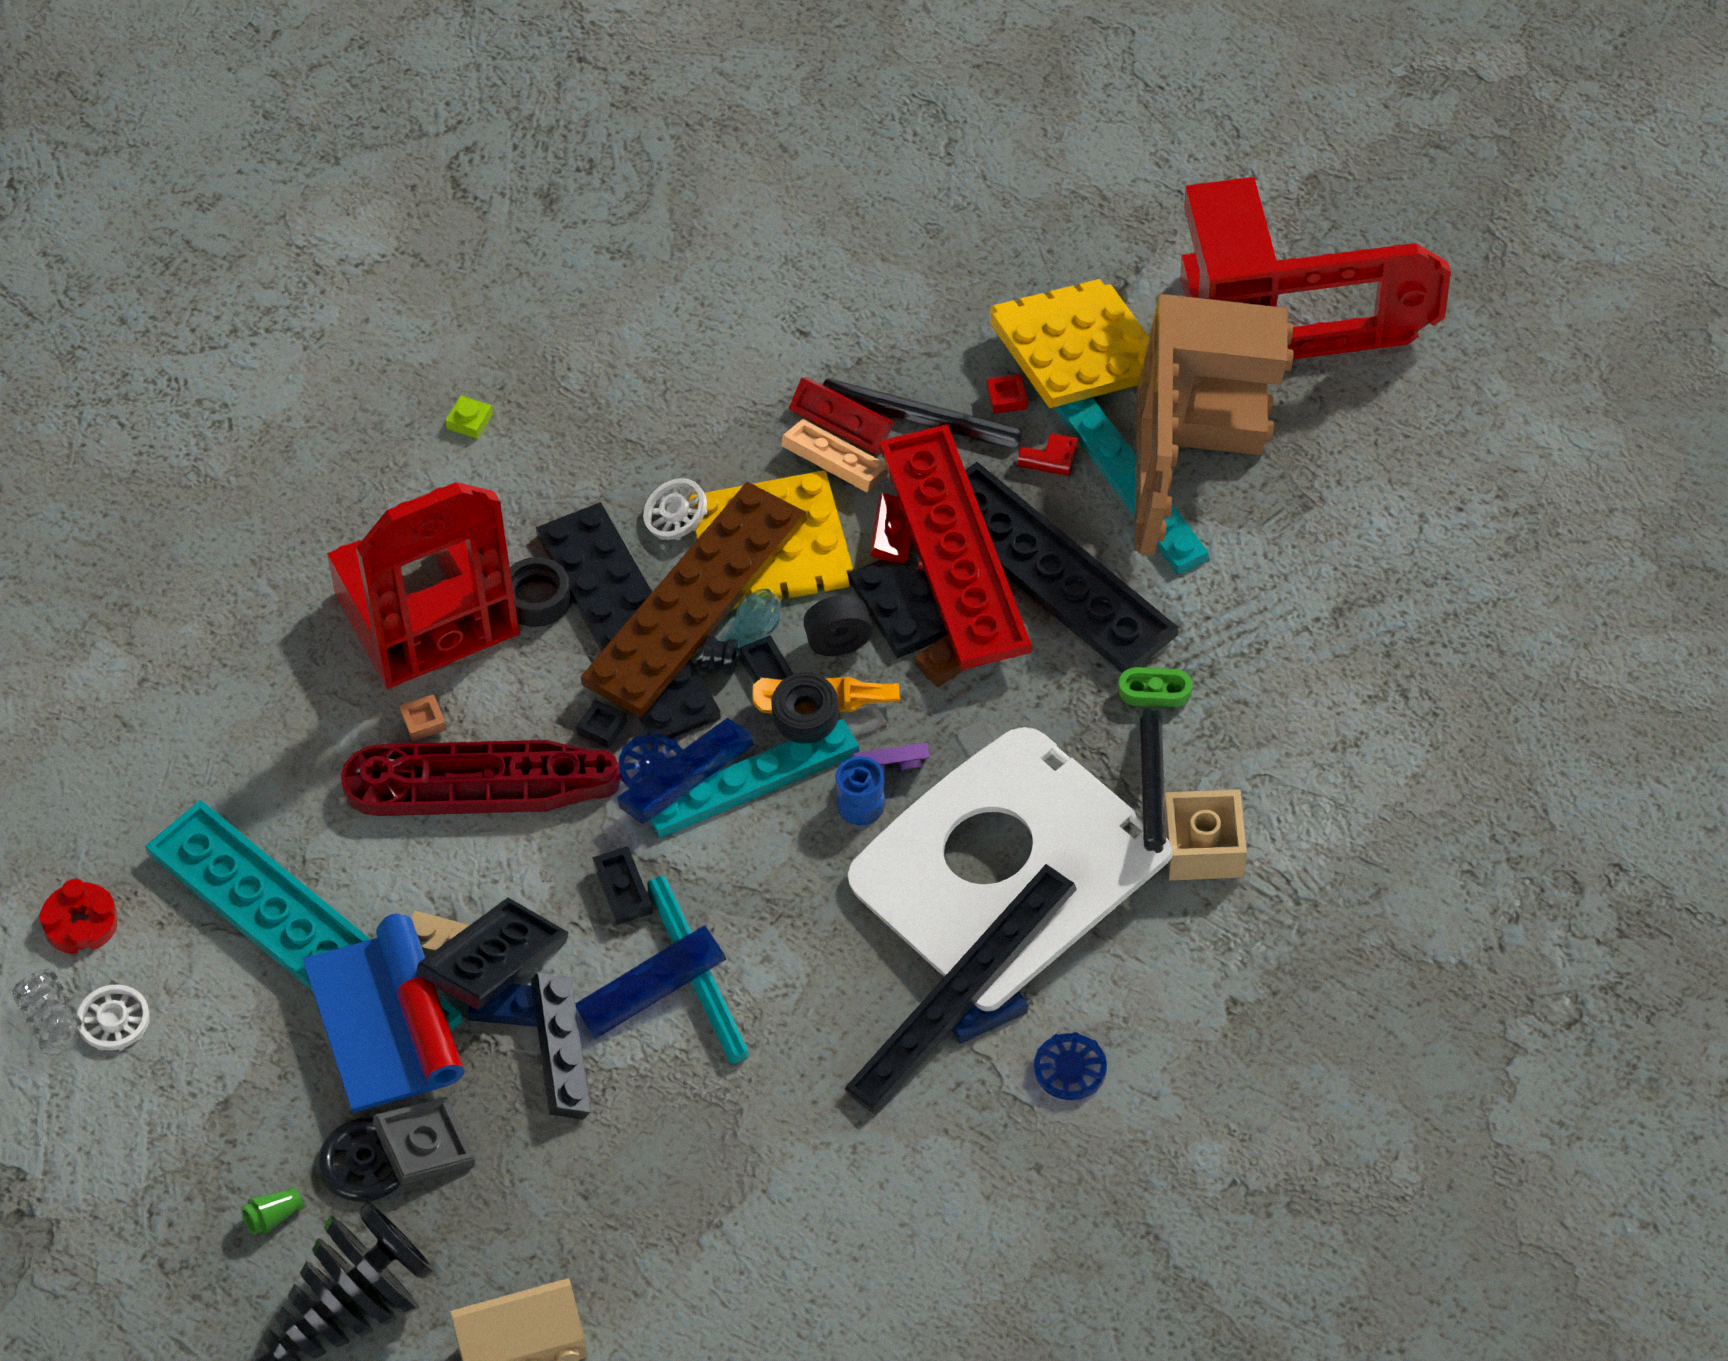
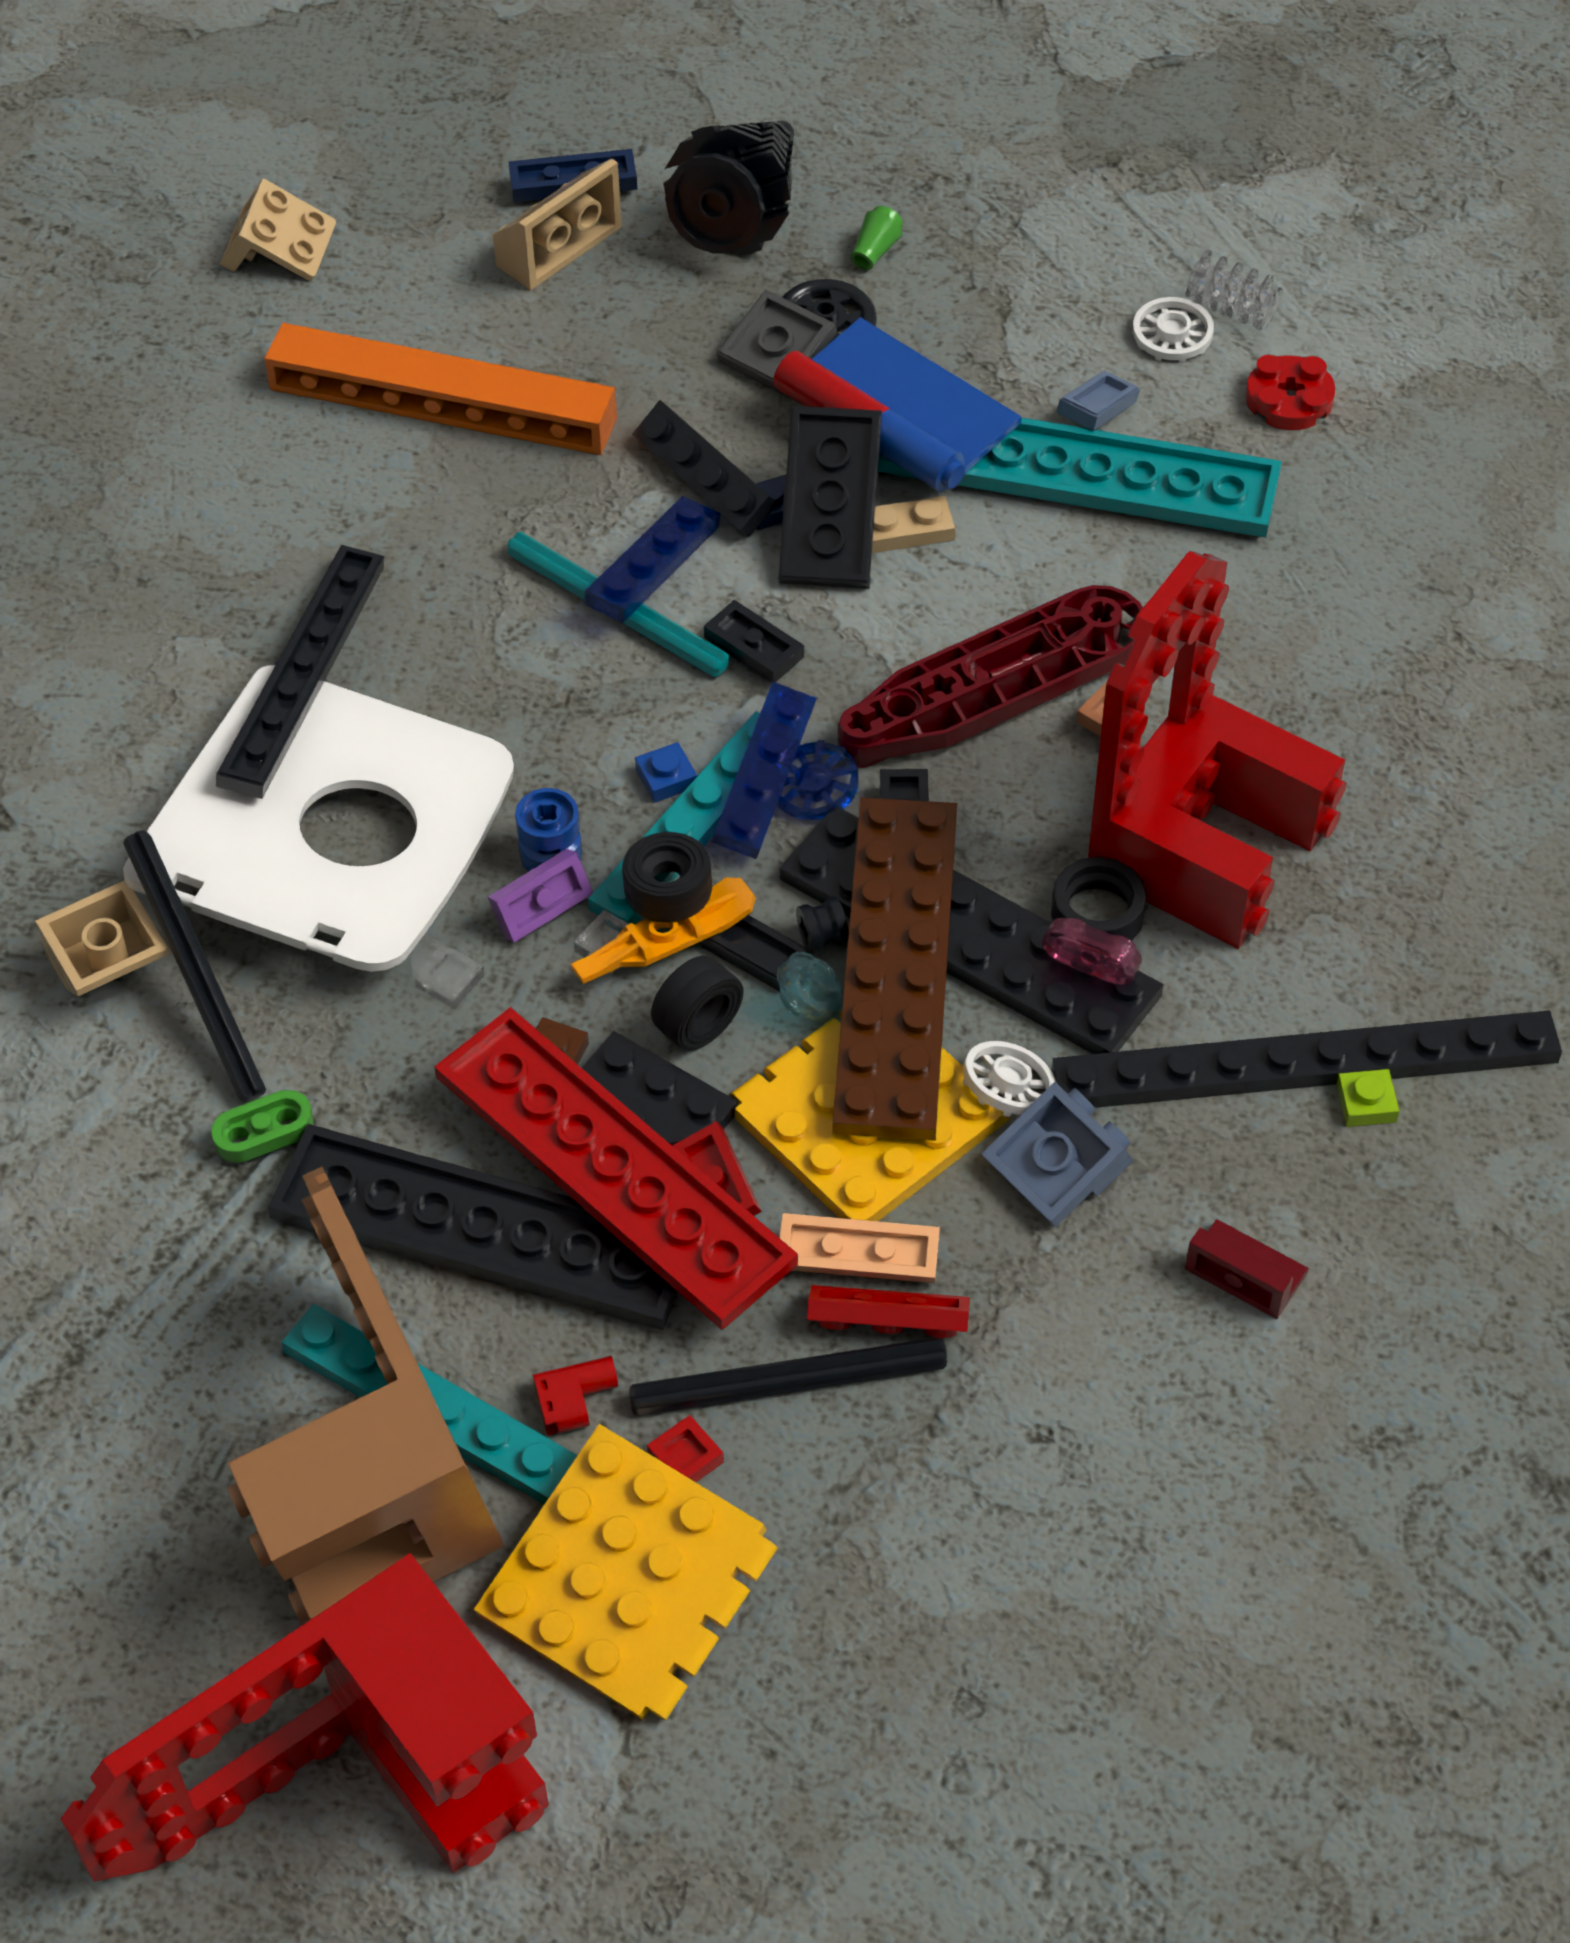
camera: 150 degrees right, 0 degrees up
clear blue wheel [1034,1032,1107,1100] -> none
none -> orange brick [264,323,617,456]
none -> blue plate [635,742,697,803]
none -> sand blue plate [982,1082,1133,1228]
none -> clear pink plate [1042,918,1142,985]
none -> black plate [1052,1010,1562,1108]
none -> sand blue tile [1056,371,1140,431]
none -> dark red panel [1185,1219,1309,1319]

